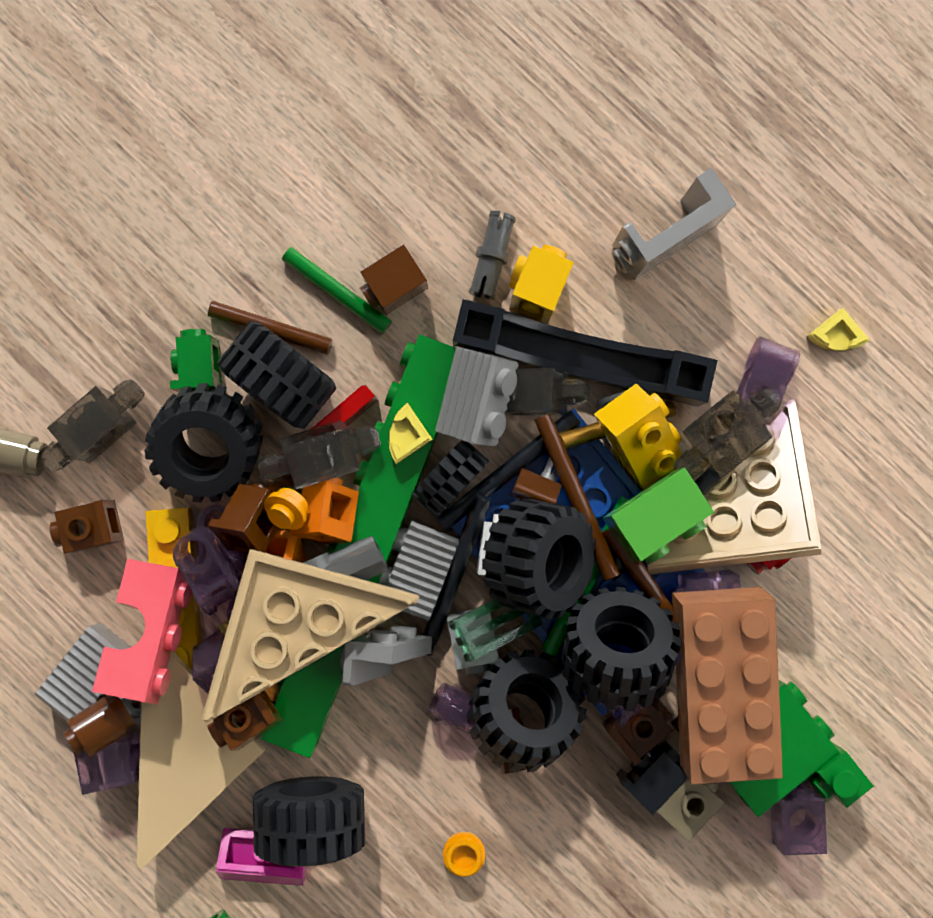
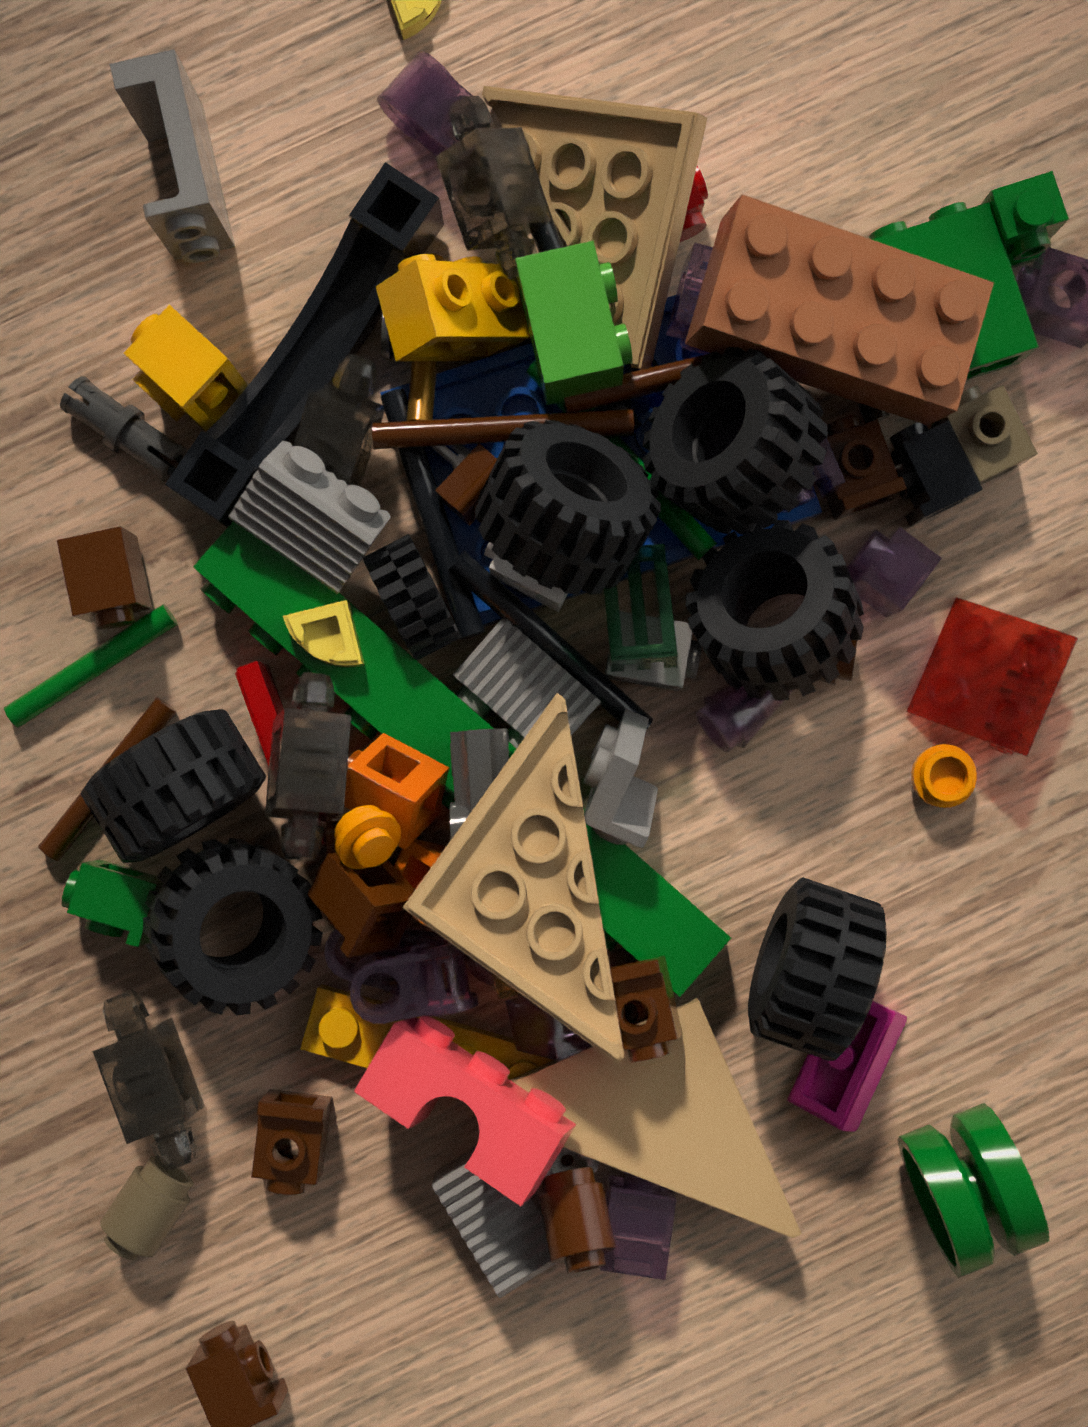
camera: 65 degrees left, 0 degrees up
none -> brick [847,527,942,618]
none -> clear red hinge [907,597,1078,757]

